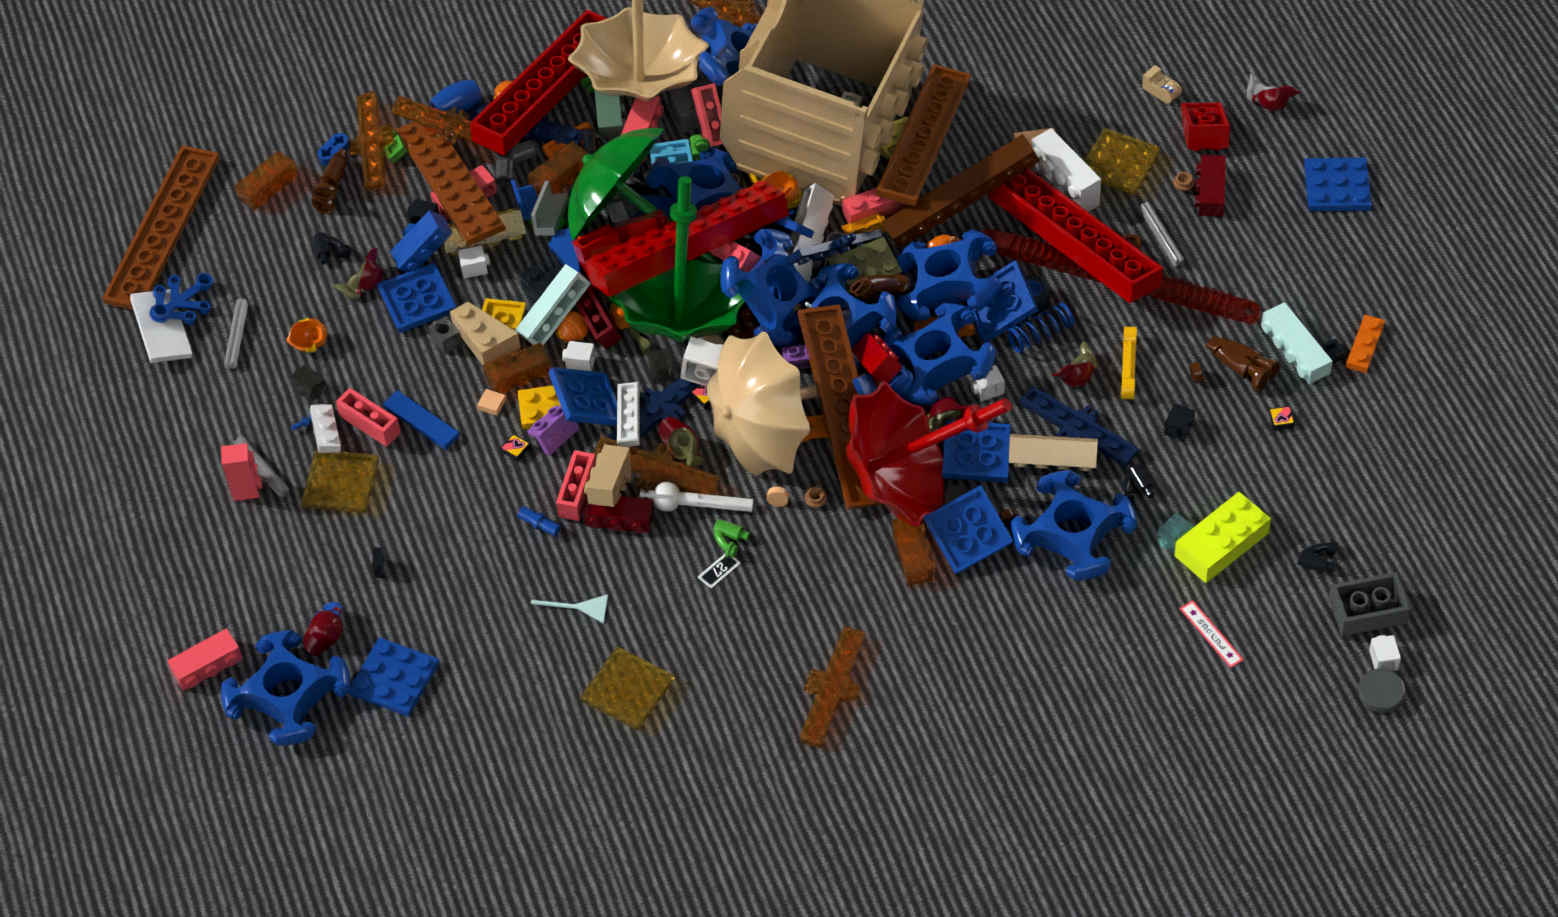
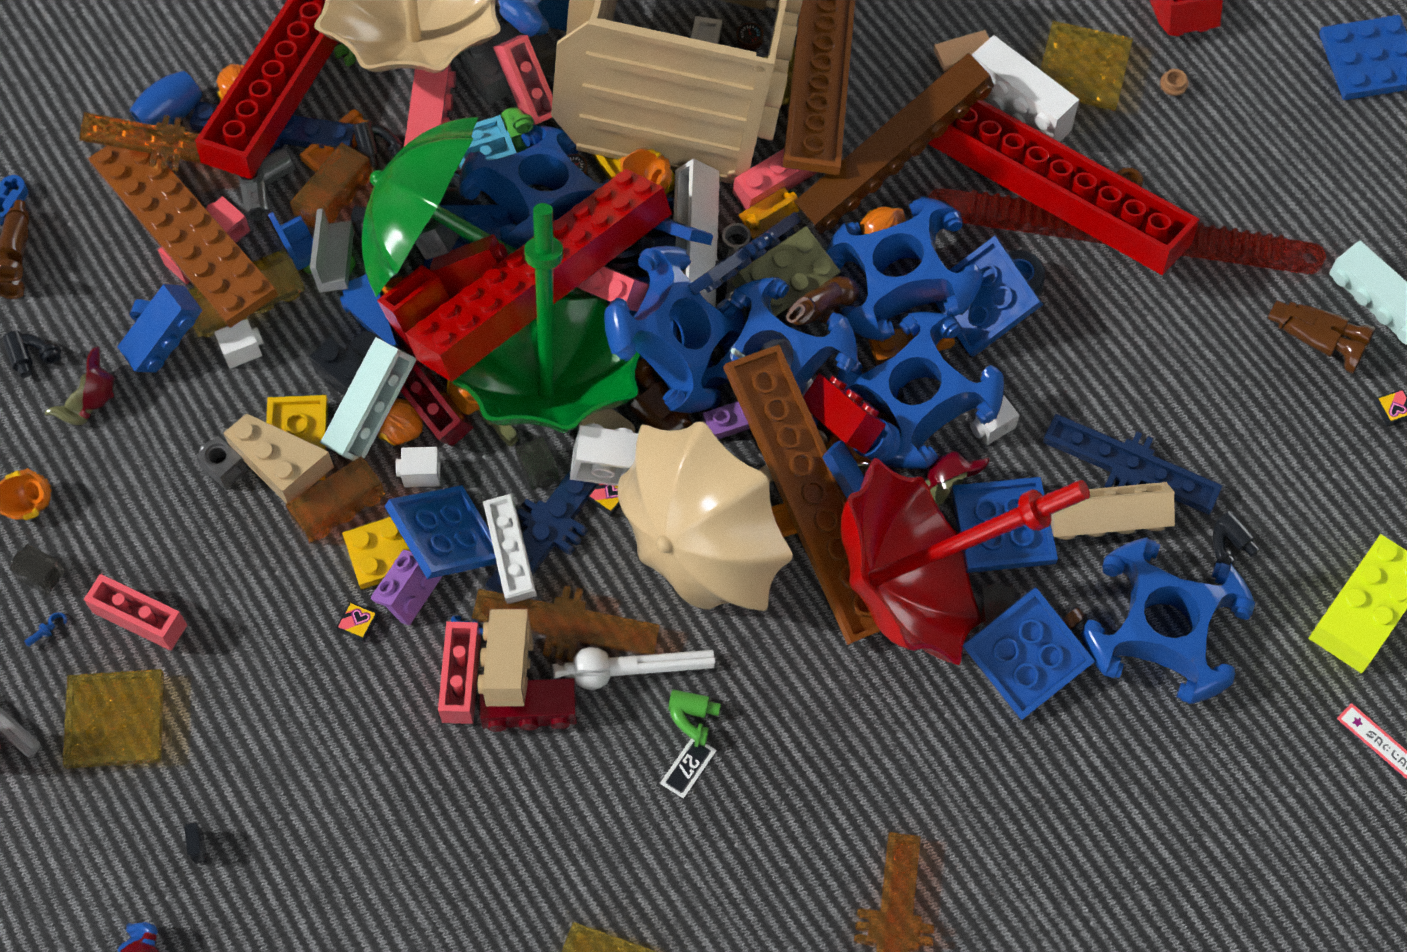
camera: 15 degrees left, 10 degrees up
white plate [310,404,341,453] -> none
clear orange hinge [349,90,394,192] -> none
blue plate [377,262,457,333] -> none
bright green plate [382,128,408,163] -> none
blue tile [383,390,460,450] -> none
black brick [406,199,440,224] -> none
light nougat tile [477,389,506,416] -> none
blue pin [517,505,561,537] -> none
light aqua piece [531,594,608,624] -> none
sand green brick [595,90,626,140] -> none
olive hair [658,417,703,467] -> none
light nougat tile [766,487,789,507] -> none
medium nougat plate [805,487,827,508] -> none
clear orange brick [892,519,936,586] -> none
blue piece [1007,303,1075,353] -> none
dark red hair [1051,341,1097,387] -> none
yellow piece [1121,326,1137,400] -> none
light grey axle [1140,202,1184,267] -> none
clear light blue brick [1158,513,1193,553] -> none
black brick [1164,403,1195,442] -> none
reddish brown tile [1189,361,1204,384] -> none
dark red brick [1195,155,1226,217] -> none

